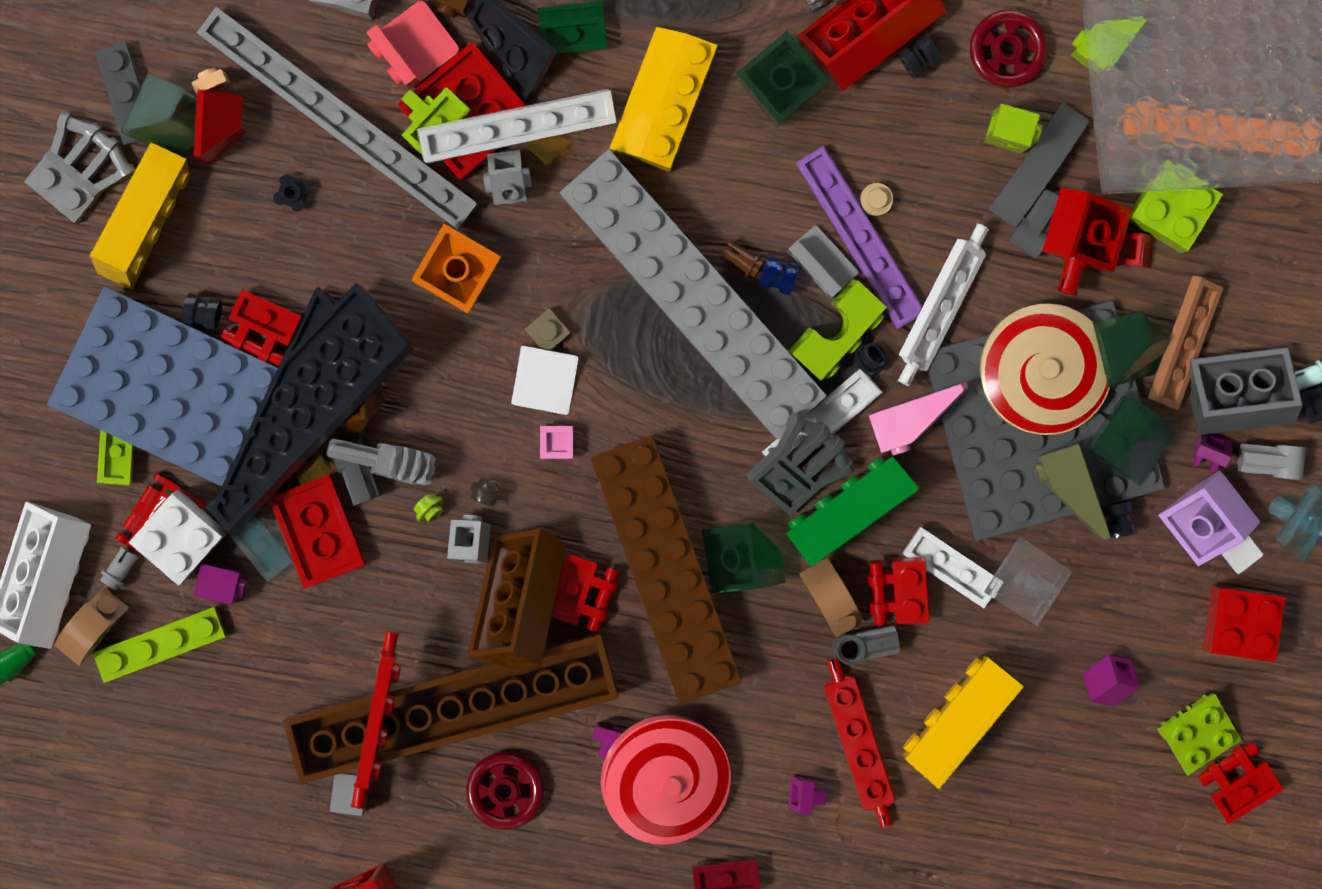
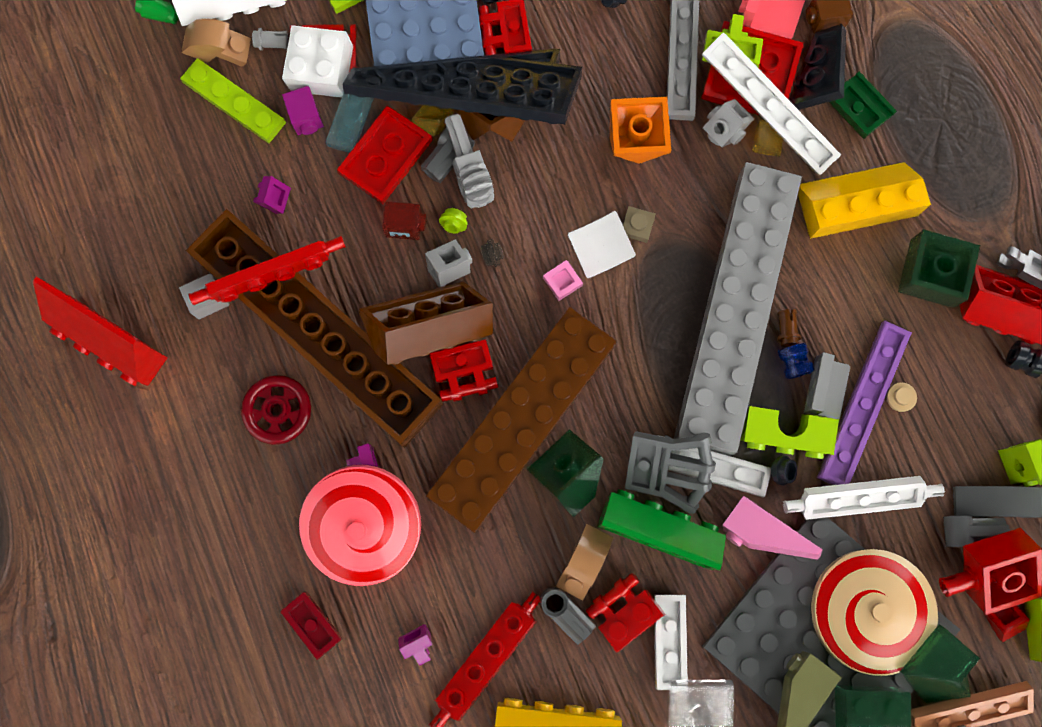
camera: 55 degrees right, 10 degrees down
none -> magenta tile [253,176,291,214]
none -> clear red brick [382,201,426,240]

